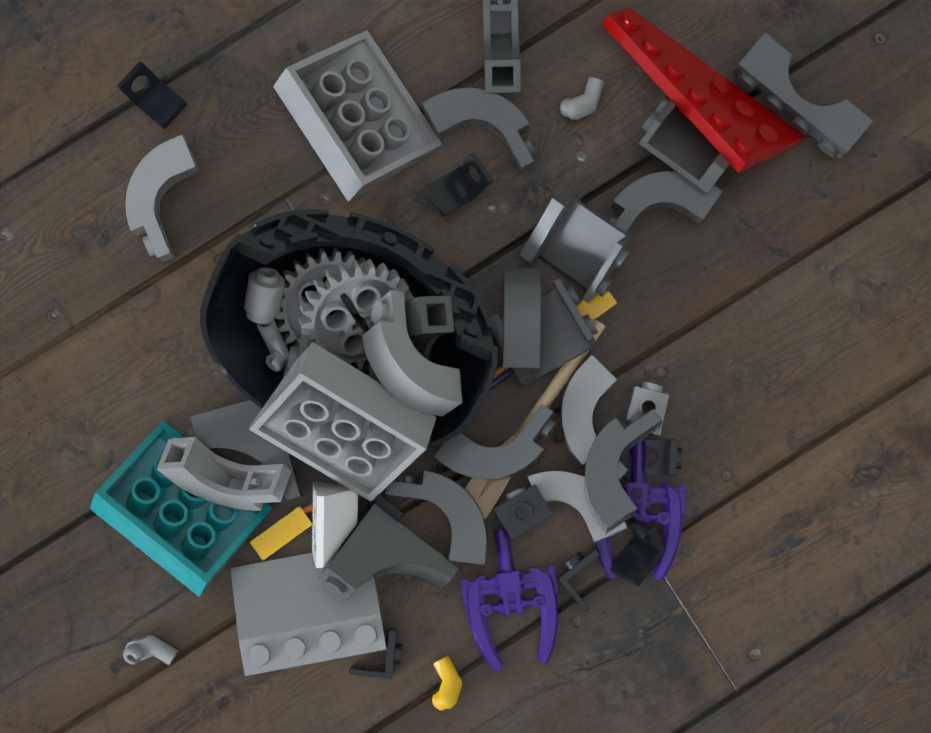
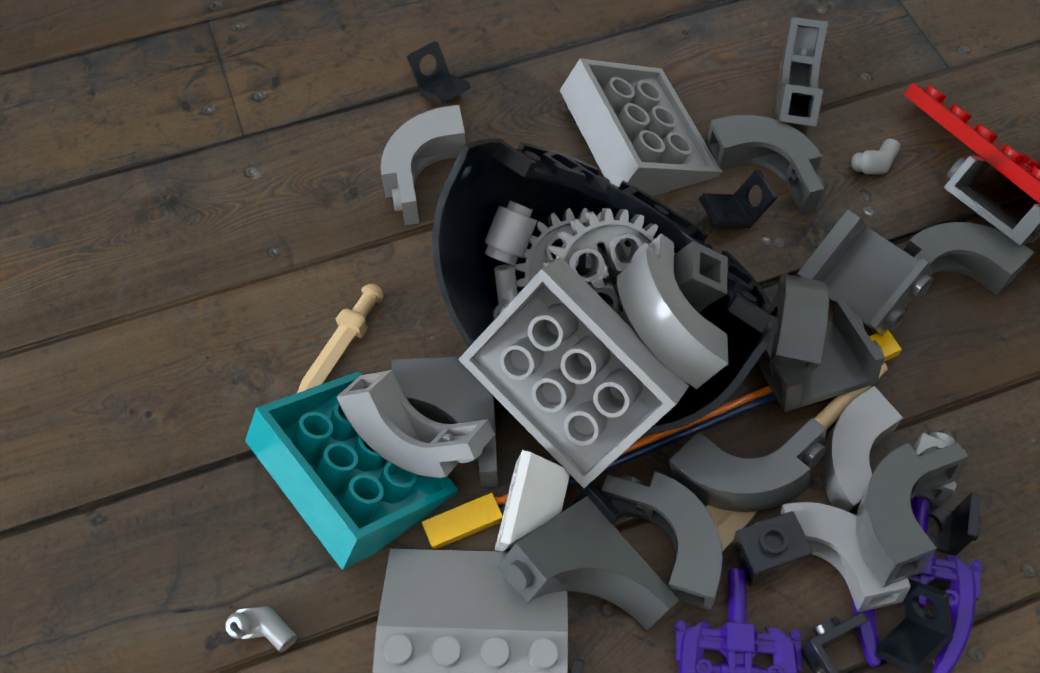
camera: 15 degrees right, 25 degrees down
none -> tan sword [297,284,383,393]

